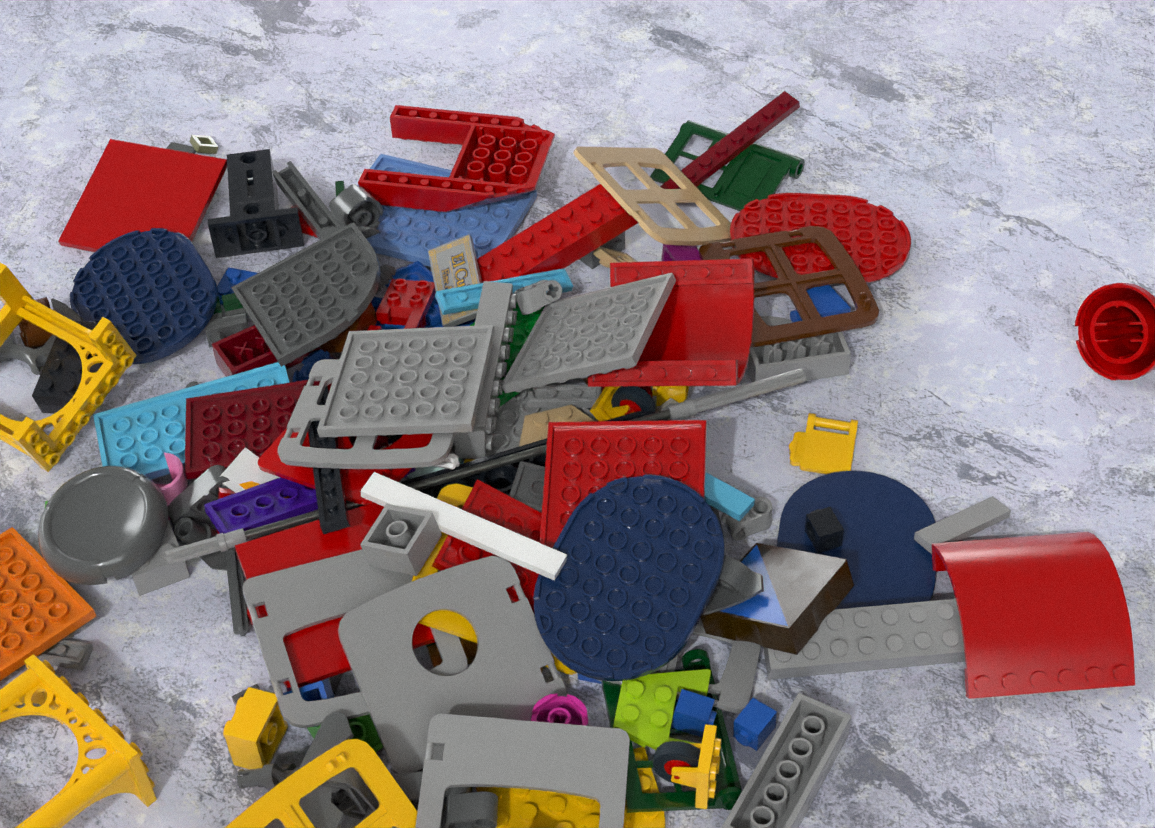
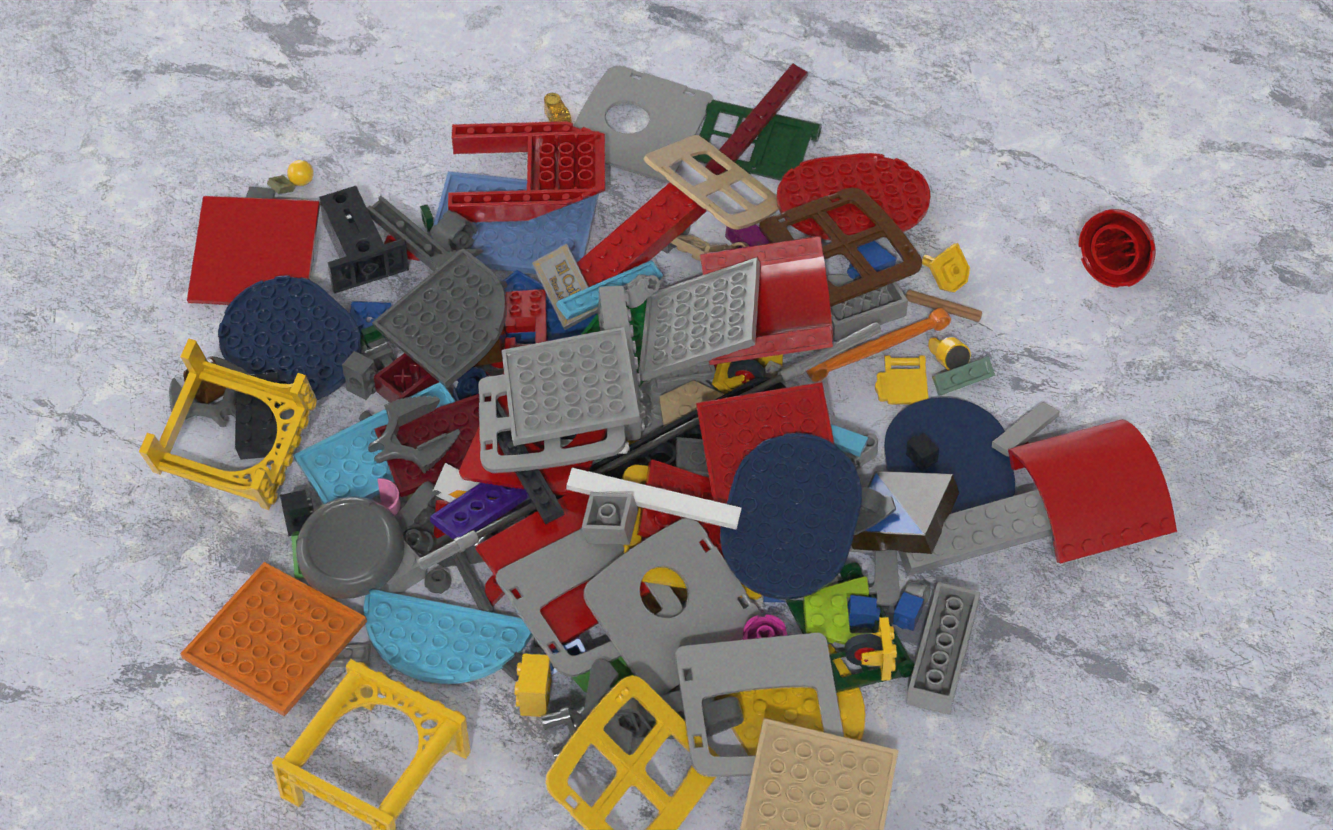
camera: 15 degrees left, 5 degrees up
none -> black brick [280,490,314,537]
none -> yellow piece [287,160,314,186]
none -> dark grey brick [342,351,376,400]
none -> medium azure plate [364,589,532,684]
none -> dark grey piece [368,396,460,473]
none -> dark grey plate [424,569,452,594]
none -> clear yellow piece [544,93,572,123]
none -> light grey door [574,66,713,183]
none -> orange piece [806,308,951,382]
none -> medium nougat axle [905,290,982,322]
none -> light grey piece [905,583,930,606]
none -> yellow piece [922,243,970,293]
none -> piece [928,337,971,370]
none -> sand green plate [932,356,995,396]

